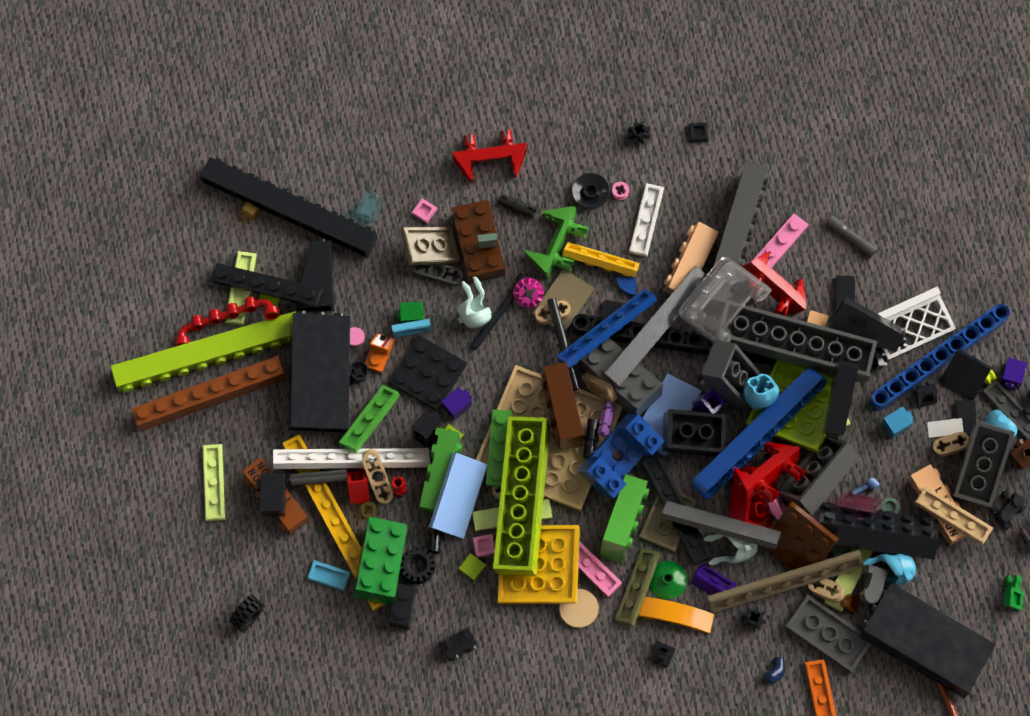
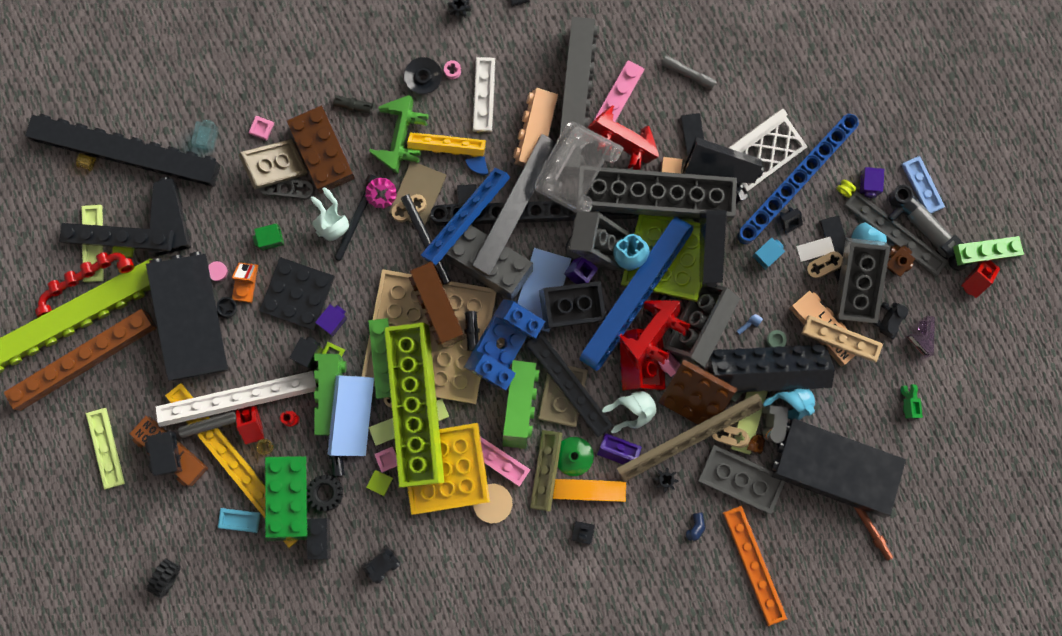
camera: 15 degrees left, 10 degrees up
bright green plate [339,385,400,453] -> none
tan beam [362,449,393,503] -> none
medium azure tile [392,319,431,338] -> none
red hose [452,129,527,184] -> none
sand green tile [478,233,498,249] -> none
tan tile [582,372,617,402] -> none
medium lavender axle [597,401,615,437] -> none
dark grey tile [661,501,781,549] -> none
clear pink tile [837,492,884,513] -> none
black tile [940,348,992,400] -> none

